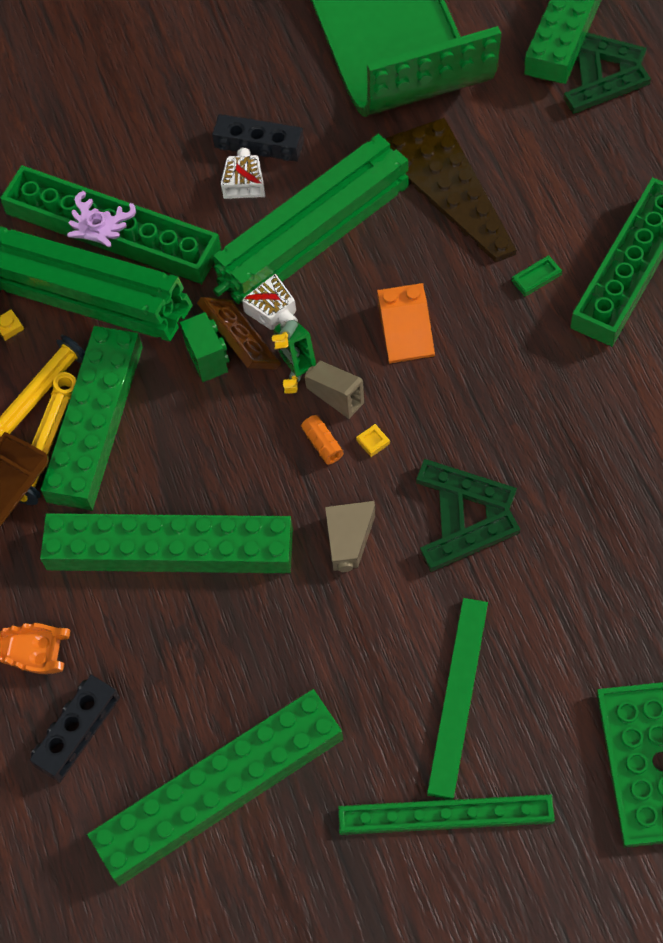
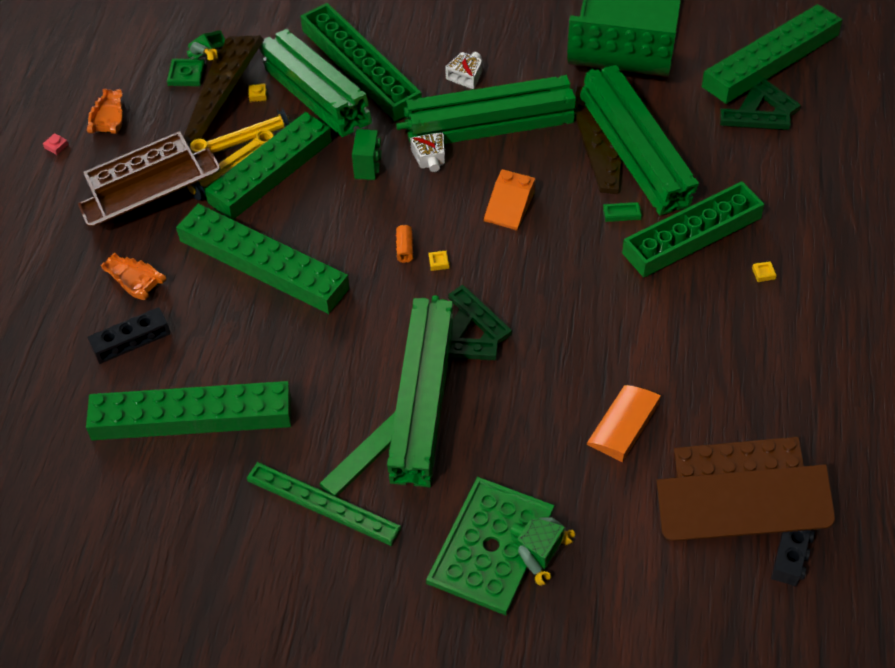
camera: 25 degrees right, 10 degrees down
lavender animal [67,191,136,247] -> none
reddish brown tile [197,297,281,370] -> none
black brick [212,114,304,162] -> none
torso [272,320,316,394] -> none
dark tan slope [305,361,364,419] -> none
dark tan slope [325,501,375,572] -> none
none -> green brick [387,295,454,487]
none -> green brick [580,65,699,216]

